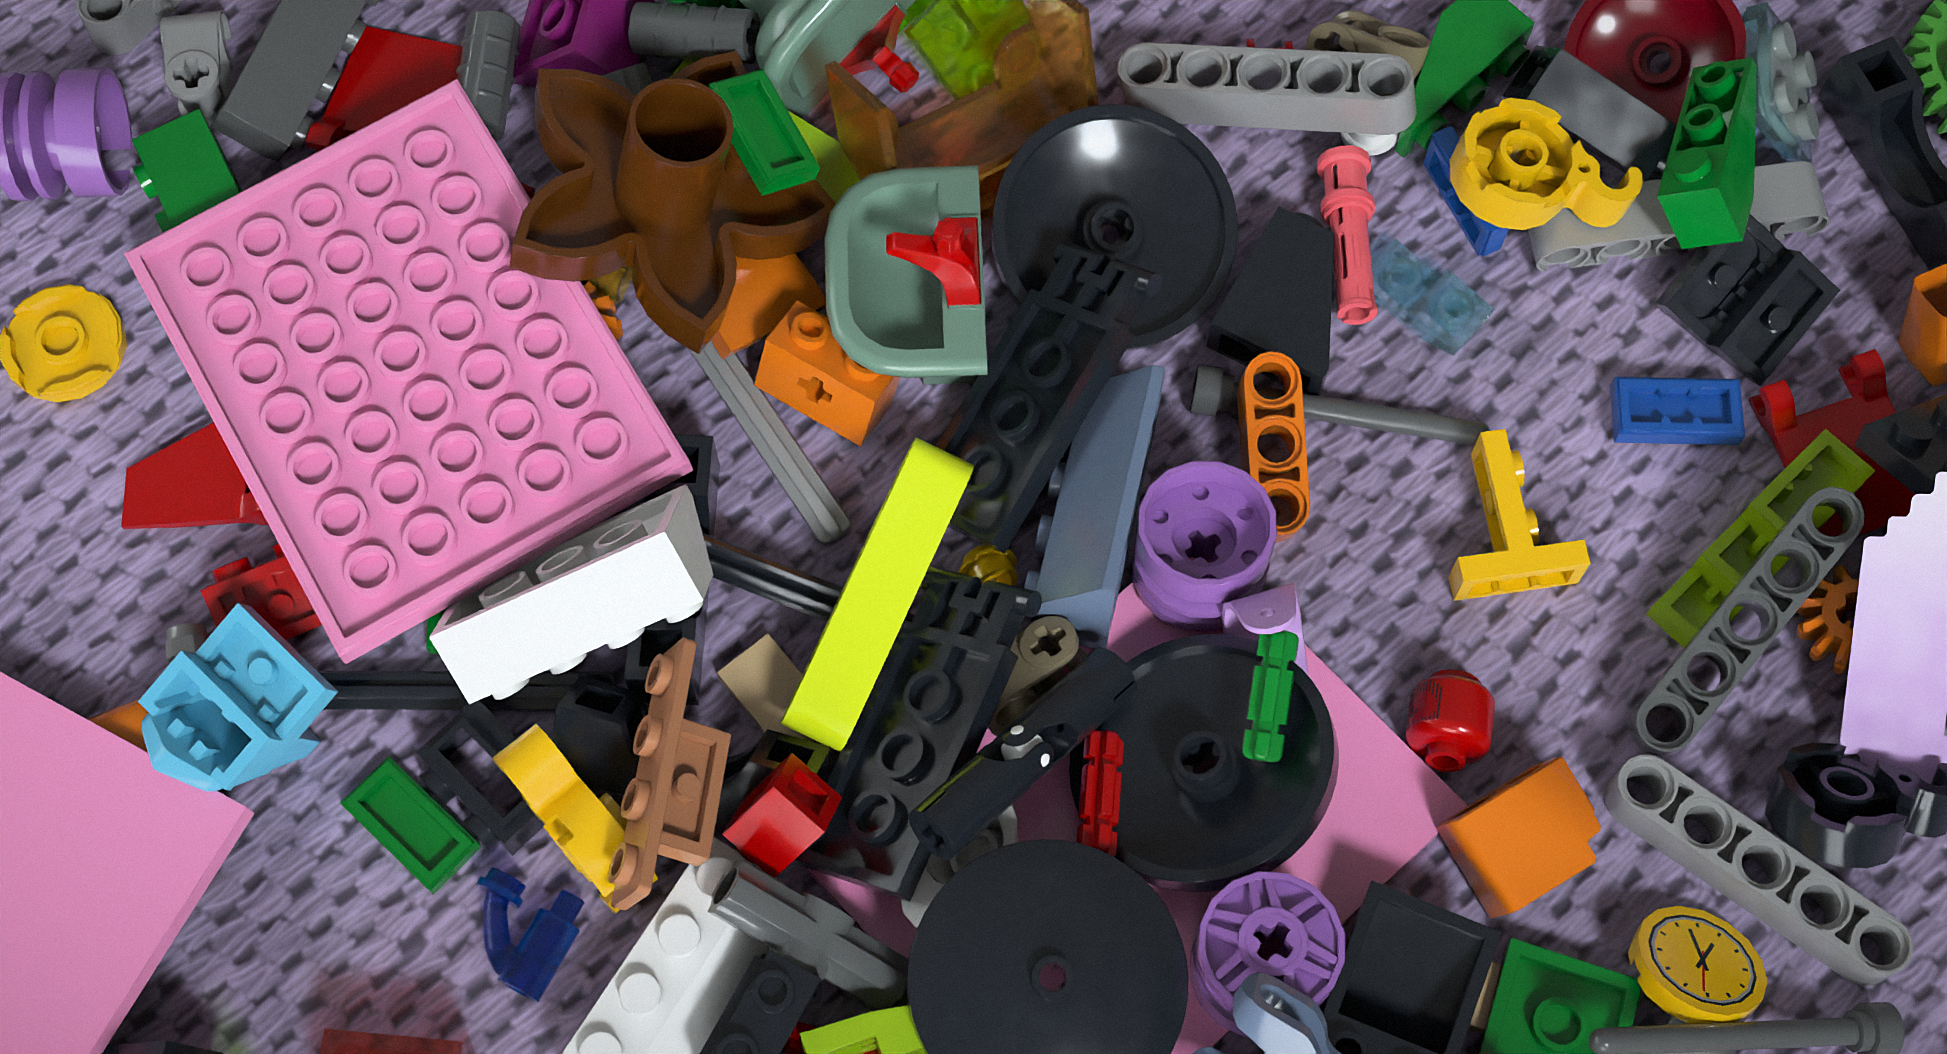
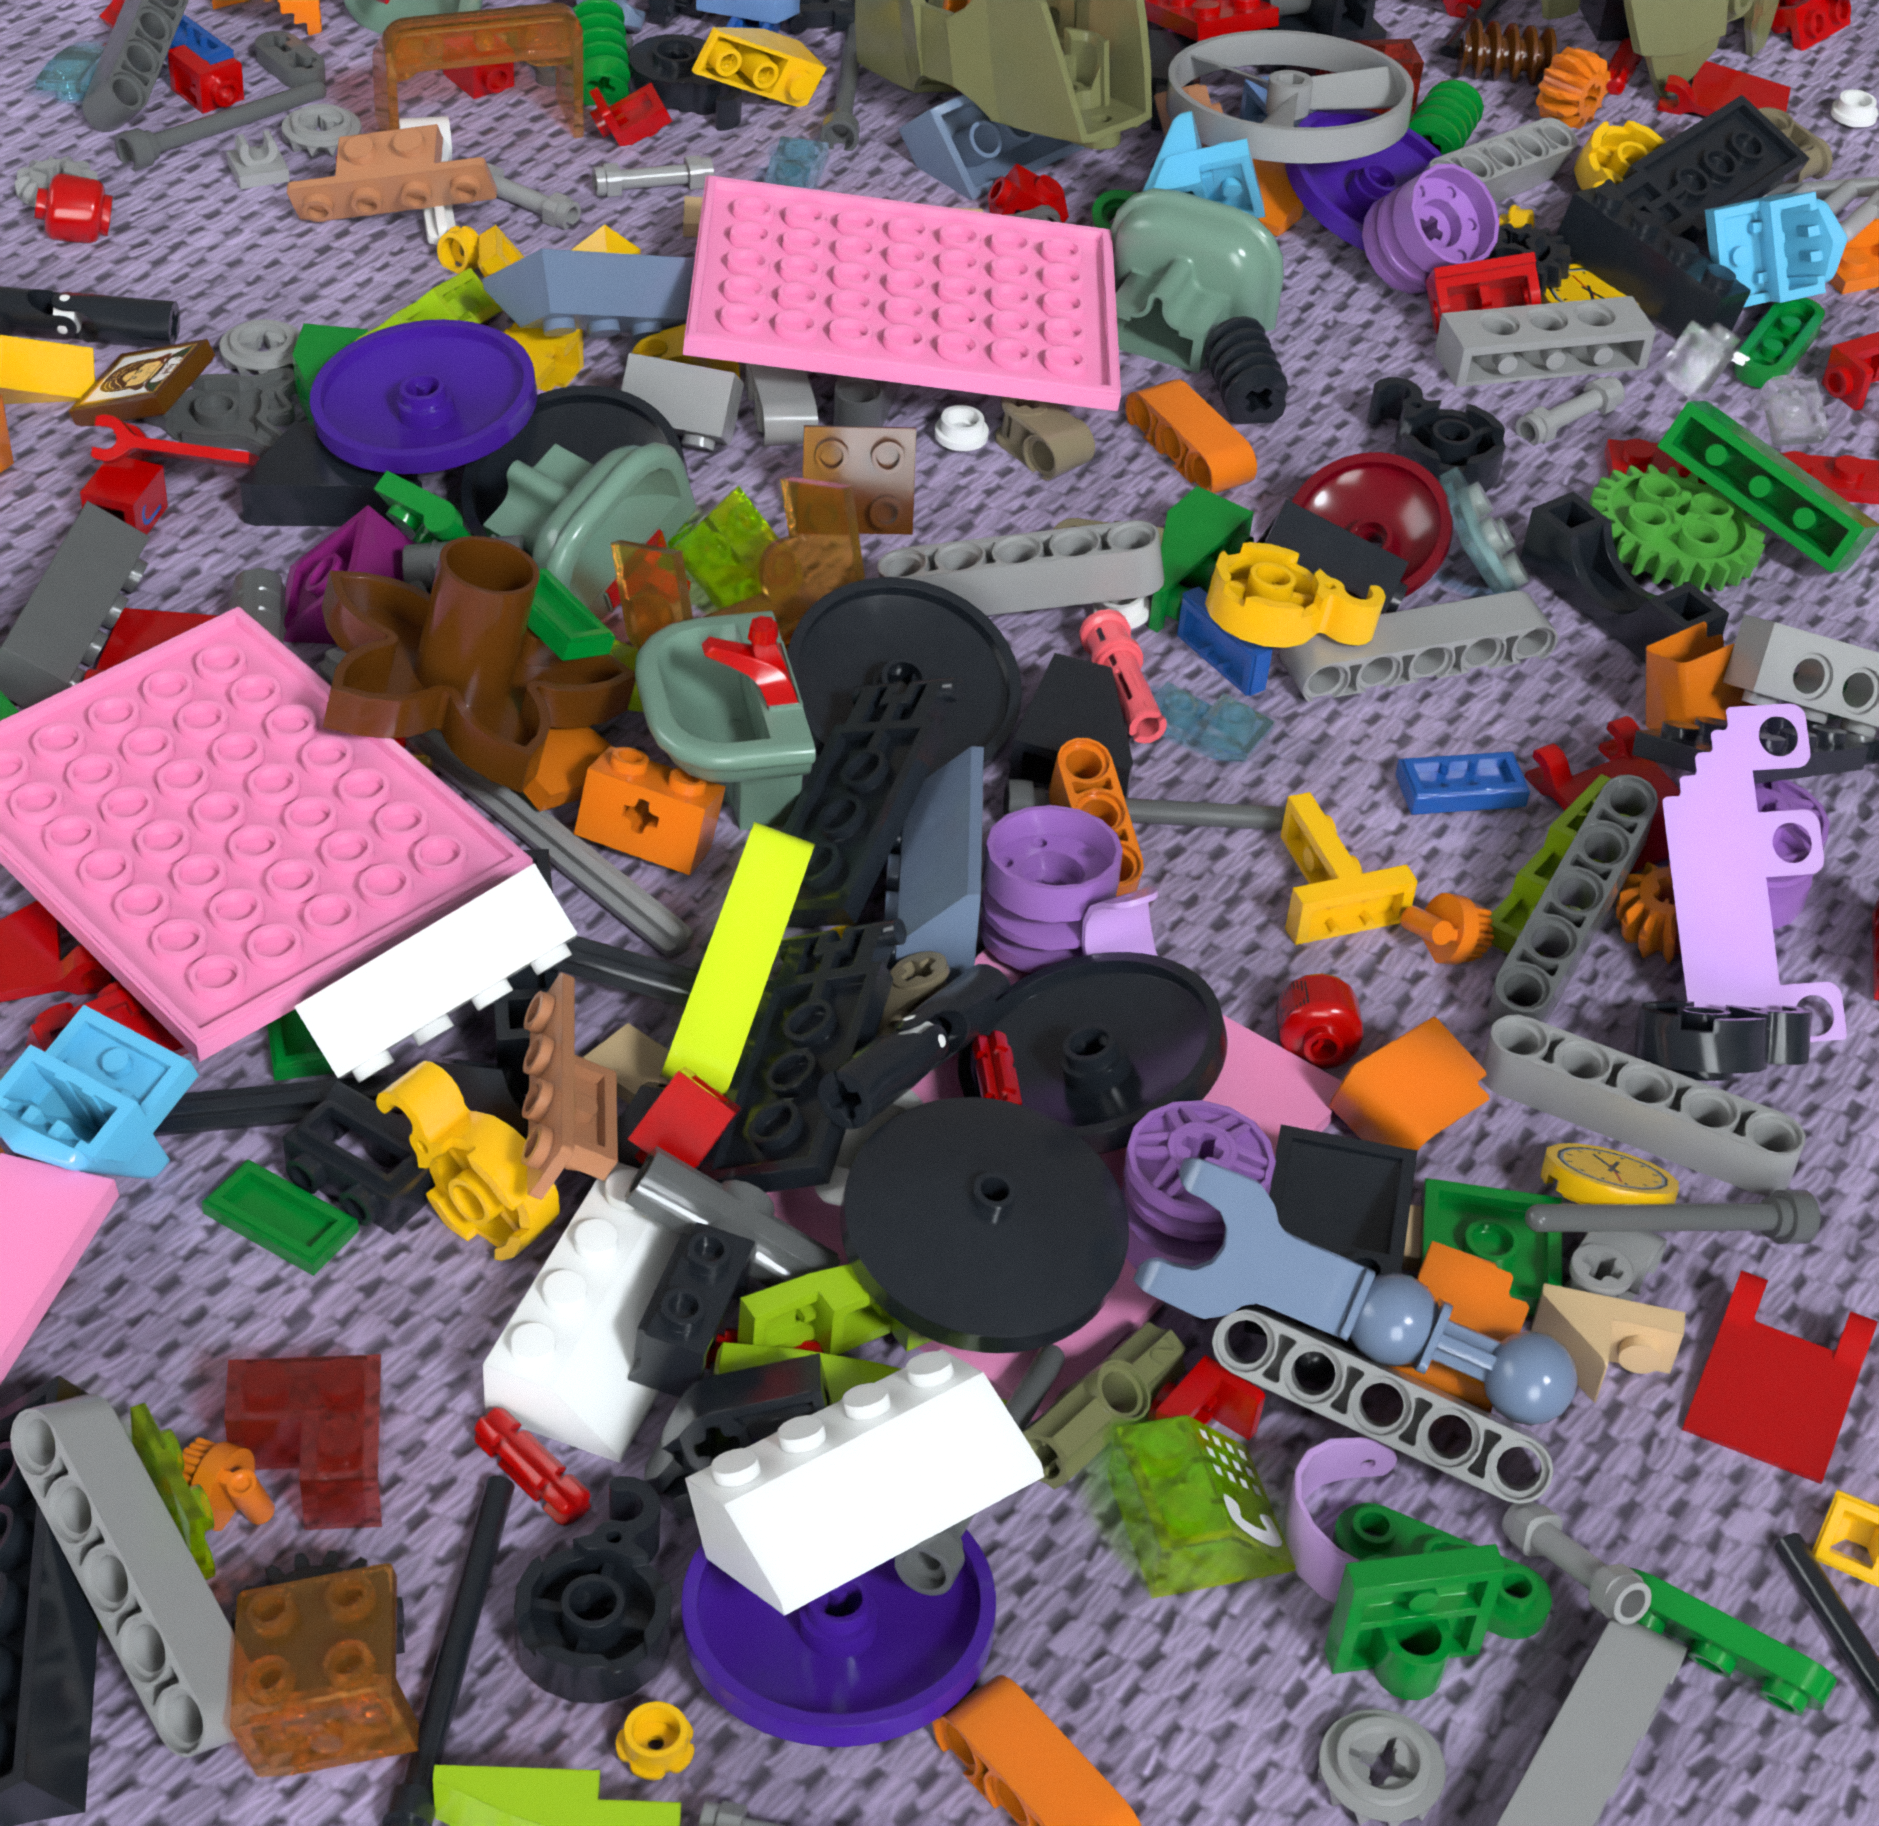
camera: 15 degrees left, 25 degrees down
clear blue plant [476,867,585,1003] -> none
green axle [1242,630,1299,762] -> none
black slope [1655,214,1840,386] -> none
green slope [1657,57,1757,249] -> none
none -> orange piece [1401,893,1494,965]

